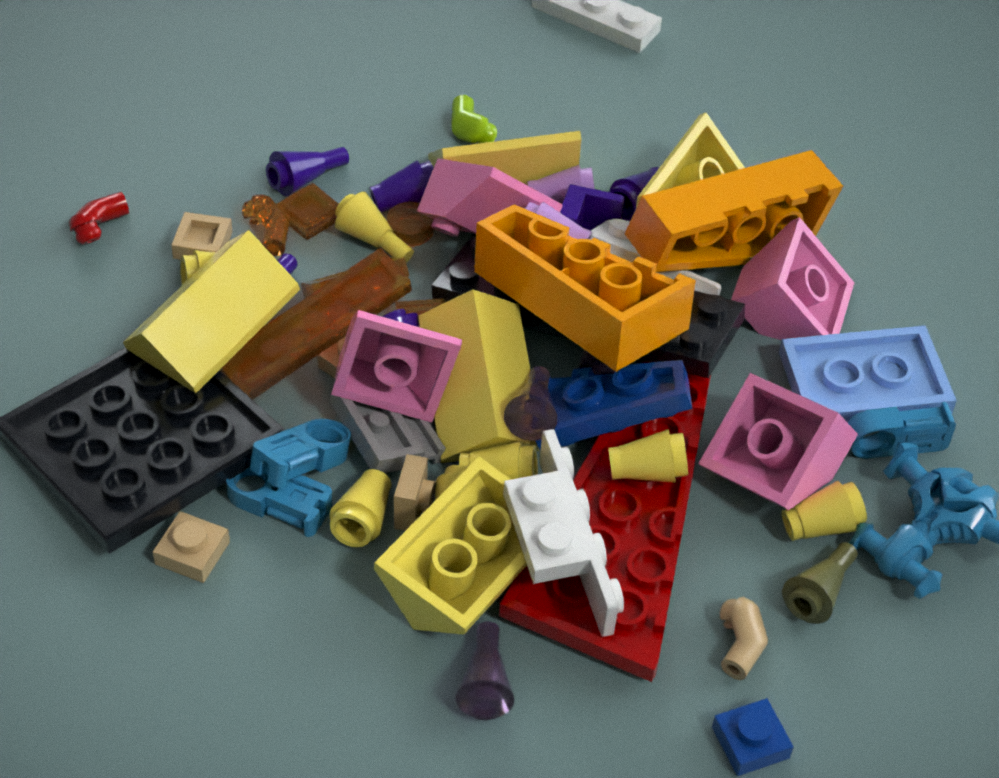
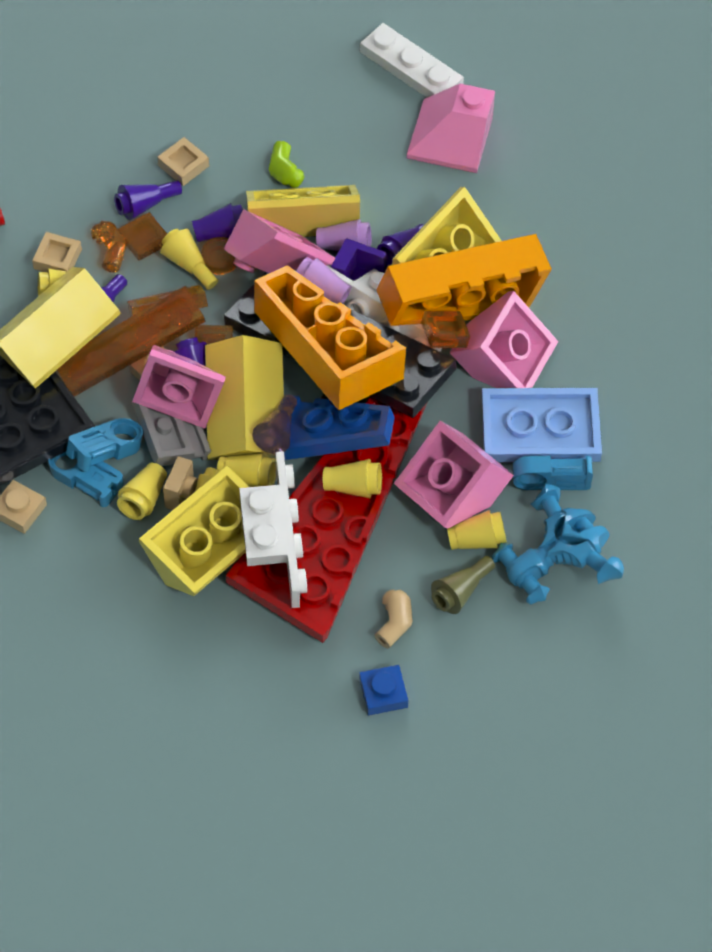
camera: 10 degrees right, 10 degrees up
clear purple cone [456,621,514,720] -> none
none -> tan plate [157,137,209,186]
none -> bright pink slope [407,84,495,173]
none -> clear orange plate [421,311,471,348]

